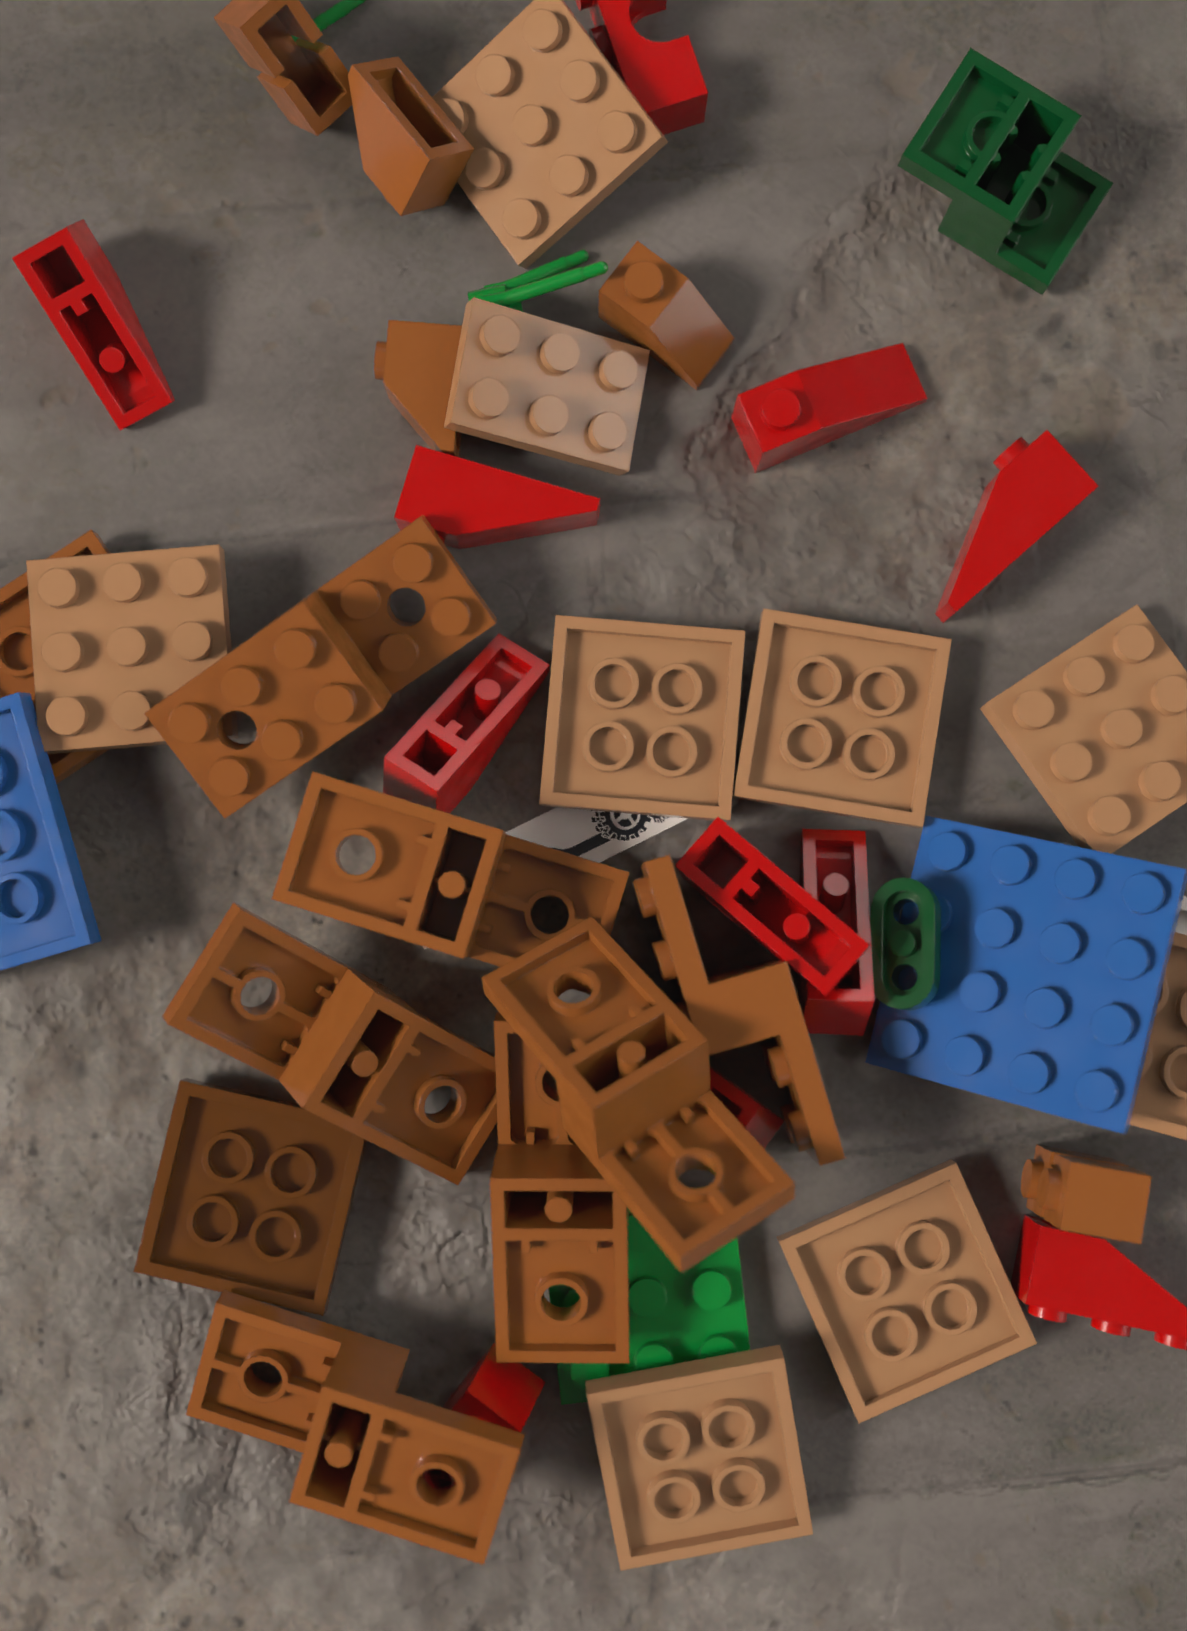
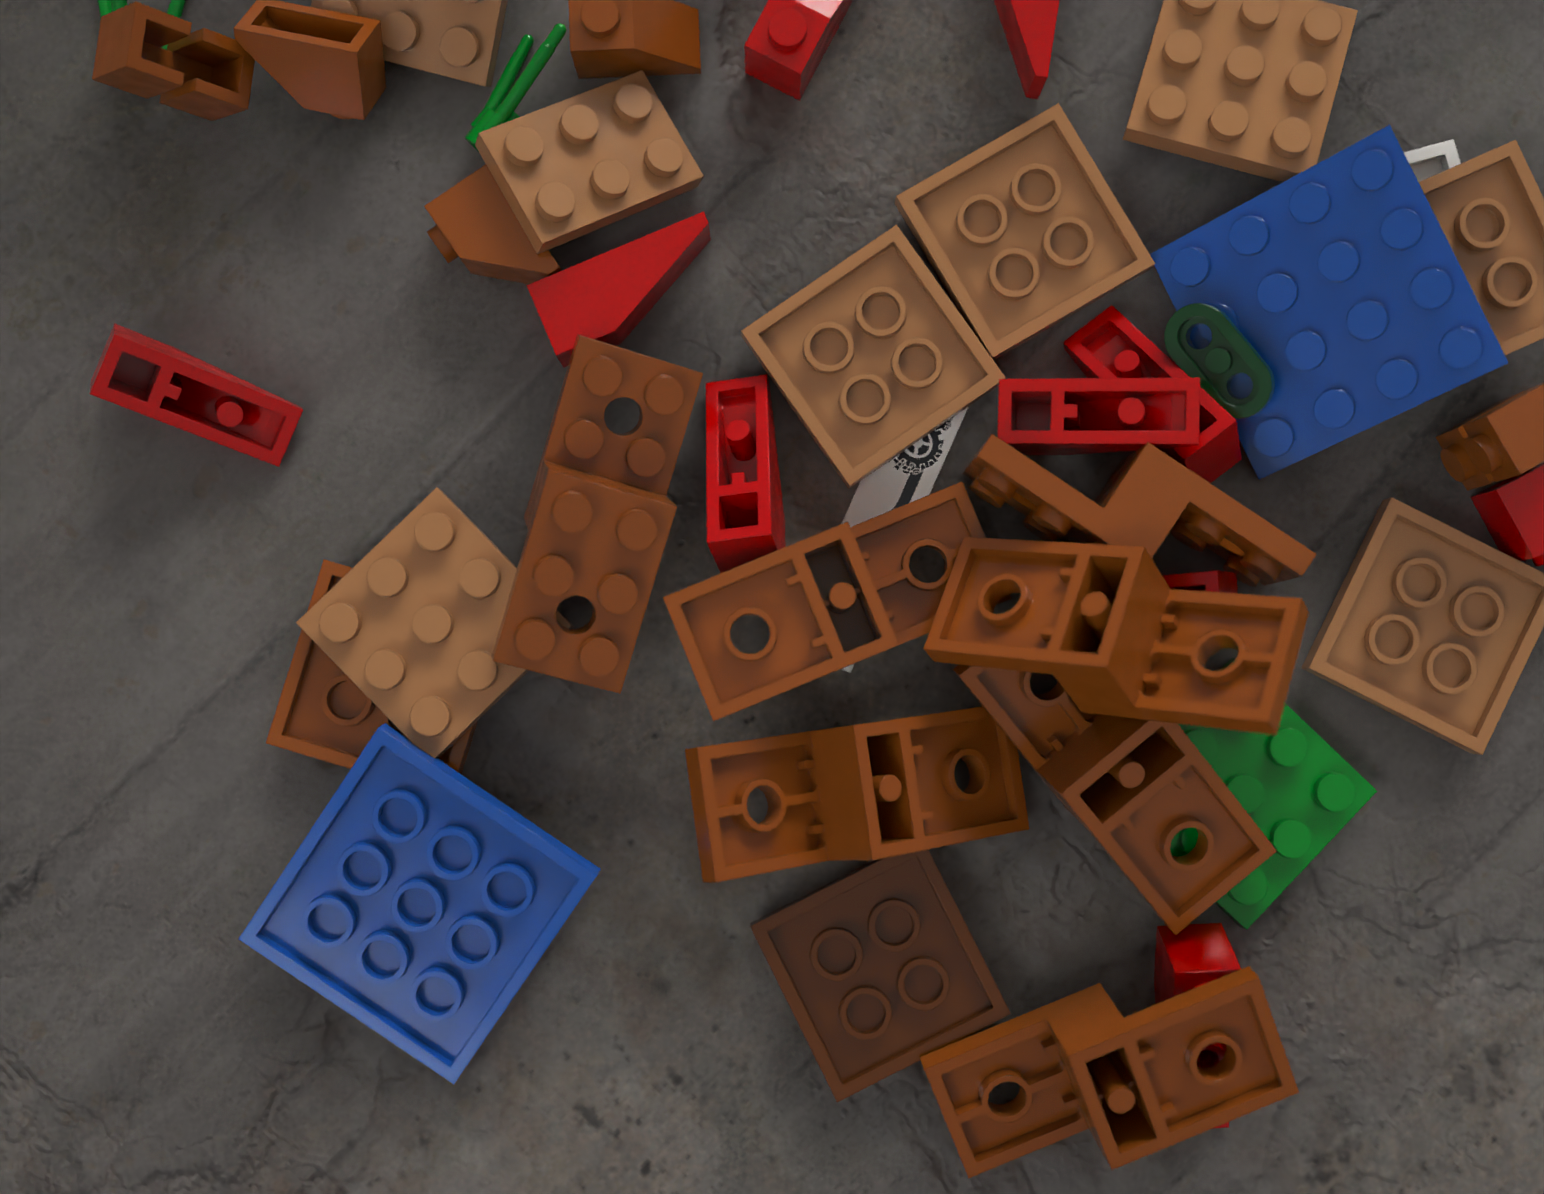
camera: 40 degrees left, 0 degrees up
medium nougat plate [585,1344,813,1571] -> none

